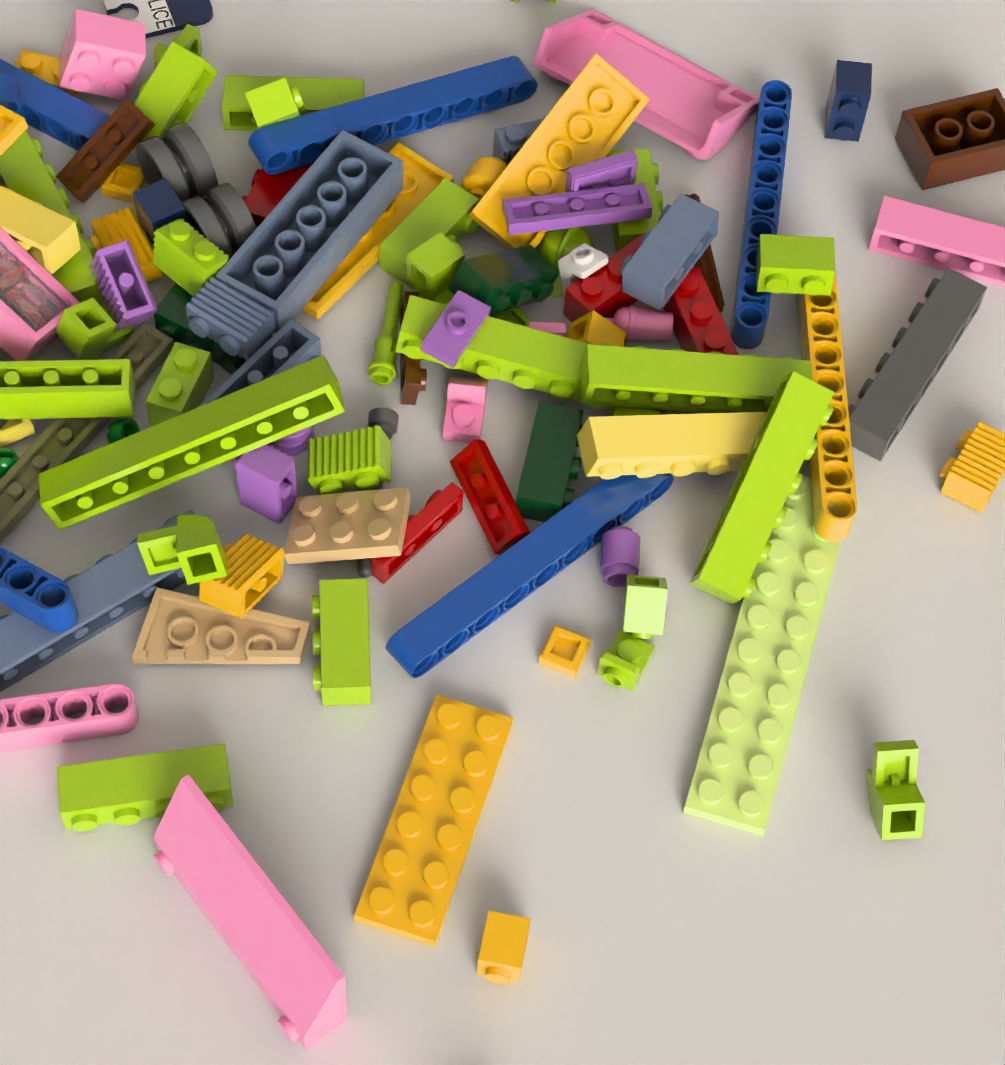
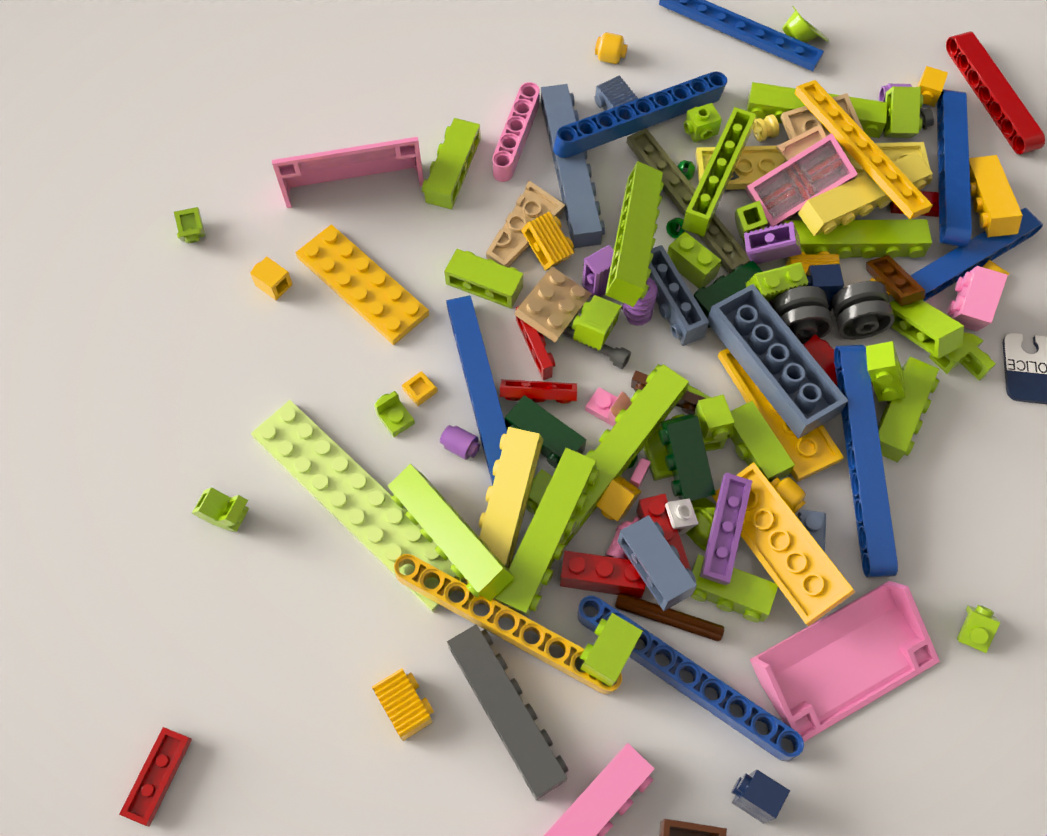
camera: 120 degrees right, 5 degrees up
lime brick [137,514,227,585] -> none
sand blue brick [186,277,276,361] -> none
medium lavender plate [420,290,491,368] -> none
medium lavender plate [565,150,638,192] -> none
brick [622,574,668,639] -> none

